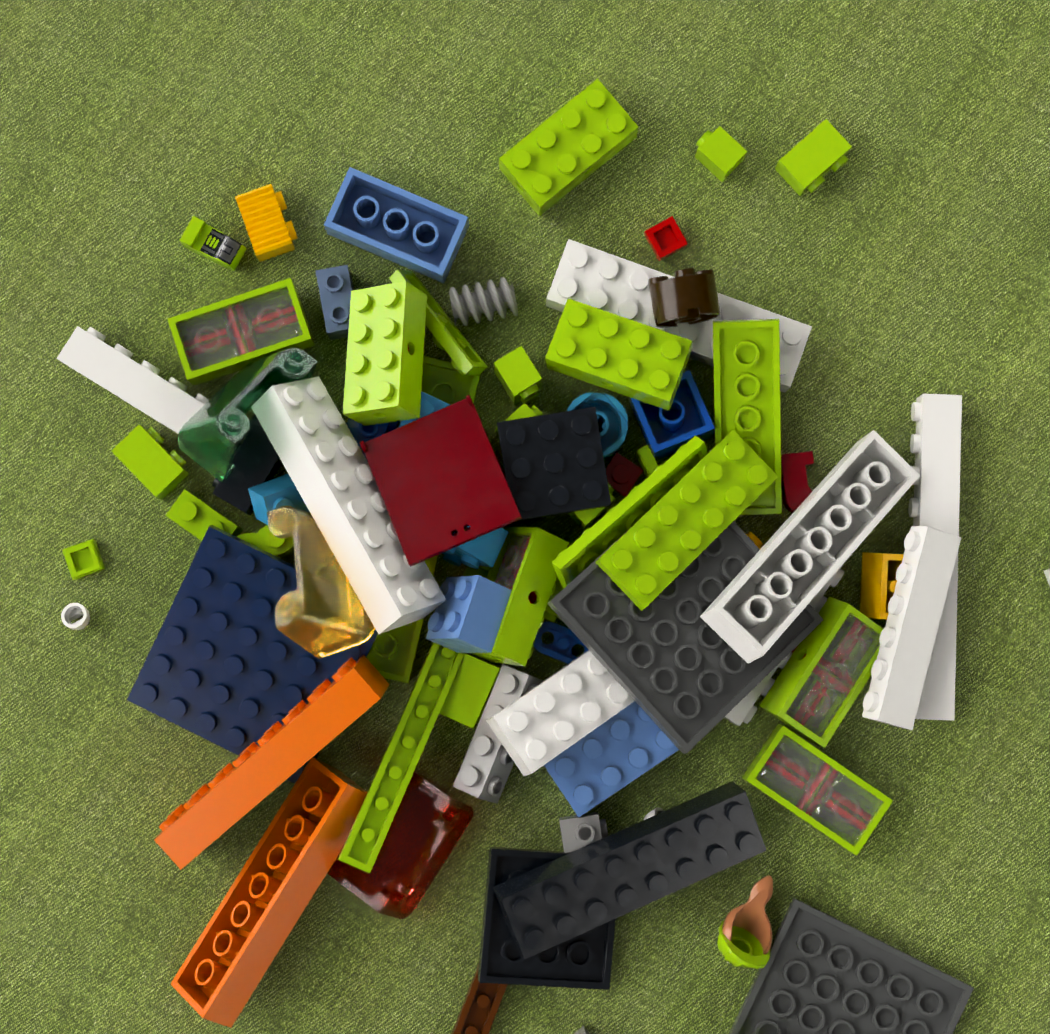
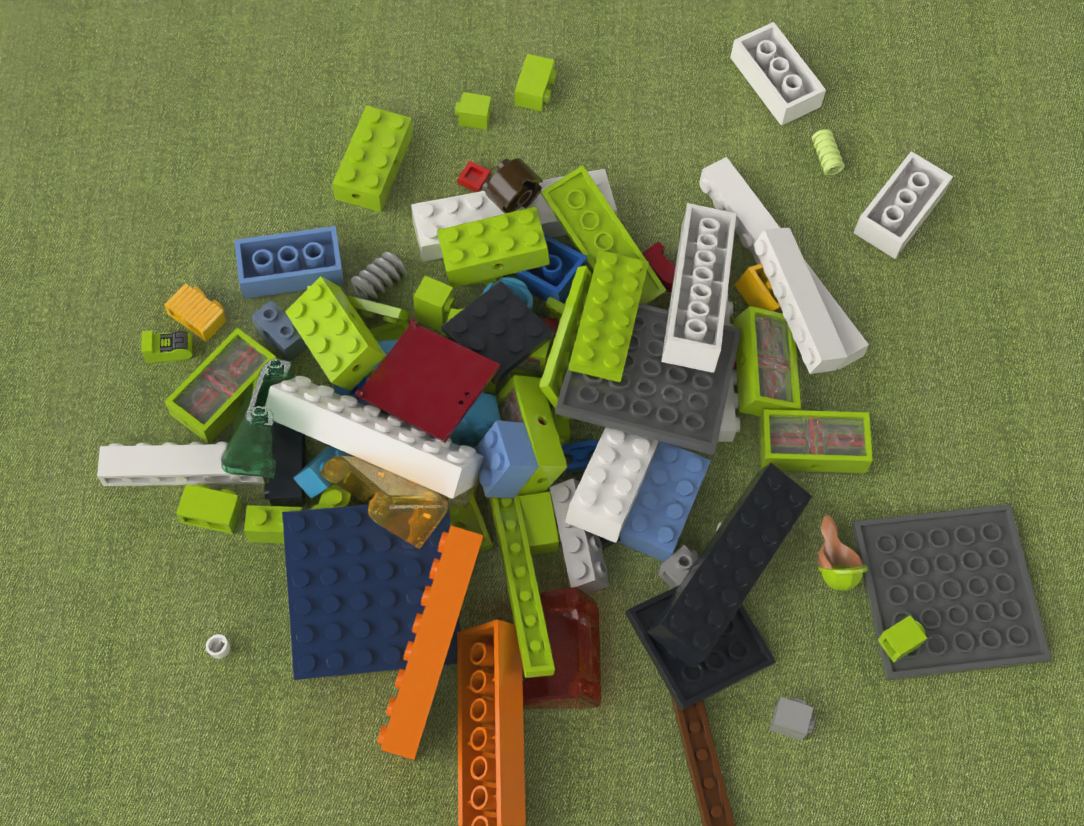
camera: 35 degrees left, 20 degrees down
lime tile [62,539,106,580] -> none

